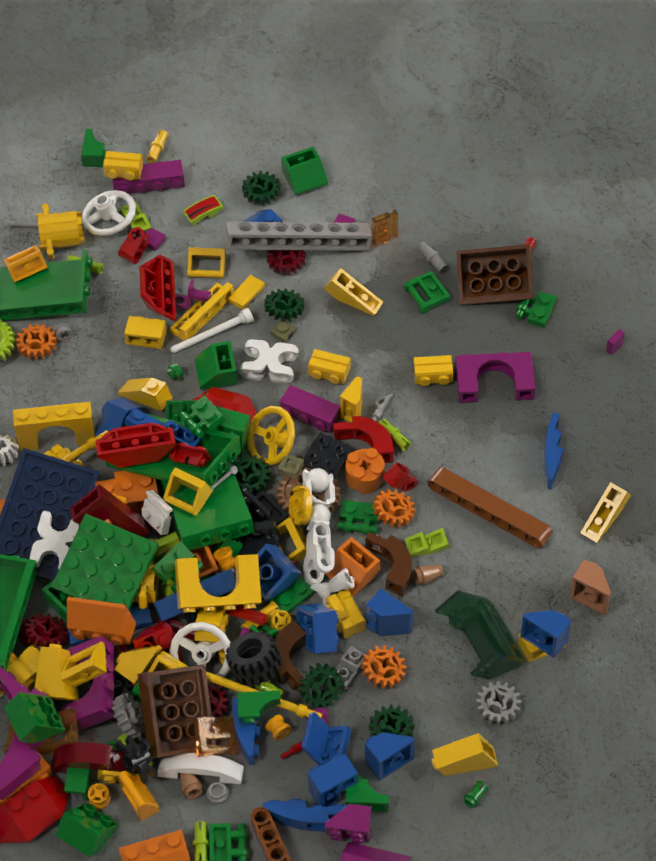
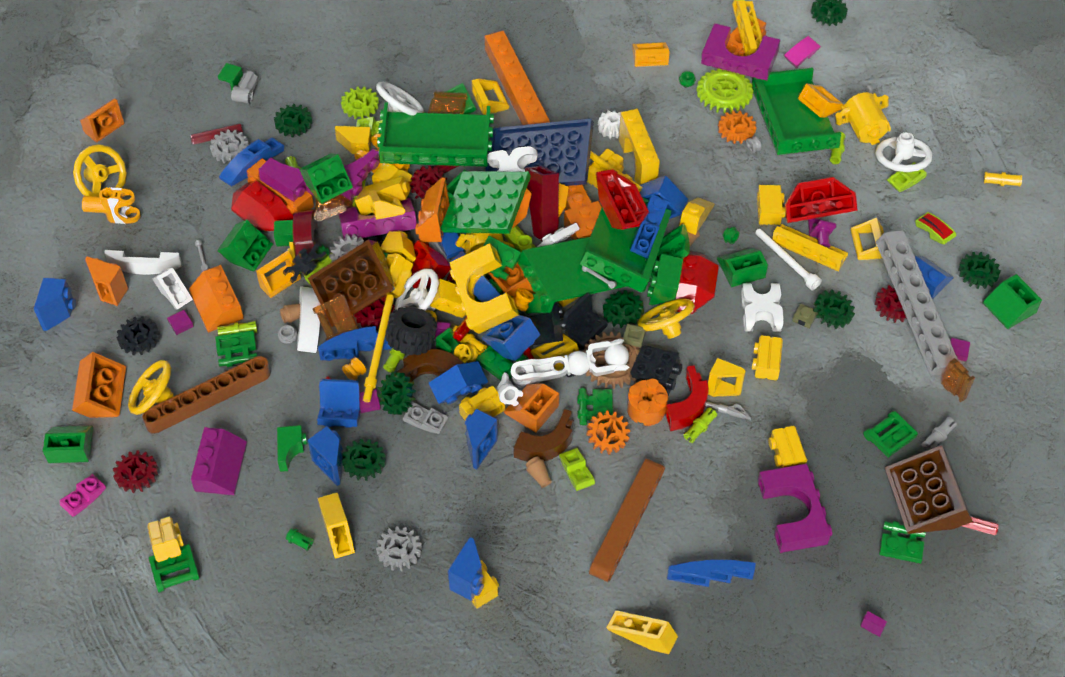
camera: 80 degrees right, 0 degrees up
green arch [81,129,108,168] -> none
light orange wheel [88,783,110,810] -> none
yellow brick [103,151,143,180] -> none
magenta brick [112,160,185,194] -> none
red piece [118,227,150,264] -> none
magenta tile [143,228,166,251] -> none
yellow tile [163,467,213,516] -> none
red hinge [169,442,212,468] -> none
green plate [180,395,226,438] -> none
yellow tile [228,274,265,310] -> none
green arch [238,691,281,725] -> none
blue slope [263,798,348,831] -> none
magenta brick [279,385,340,433] -> none
yellow tile [289,485,312,525] -> none
blue brick [308,753,358,807] -> none
yellow slope [323,268,383,316] -> none
magenta slope [325,804,372,844] -> none
orange gear [361,645,407,689] -> none
red piece [383,462,418,492] -> none
clear green windscreen [435,590,526,680] -> none
nougat slope [570,560,611,616] -> none

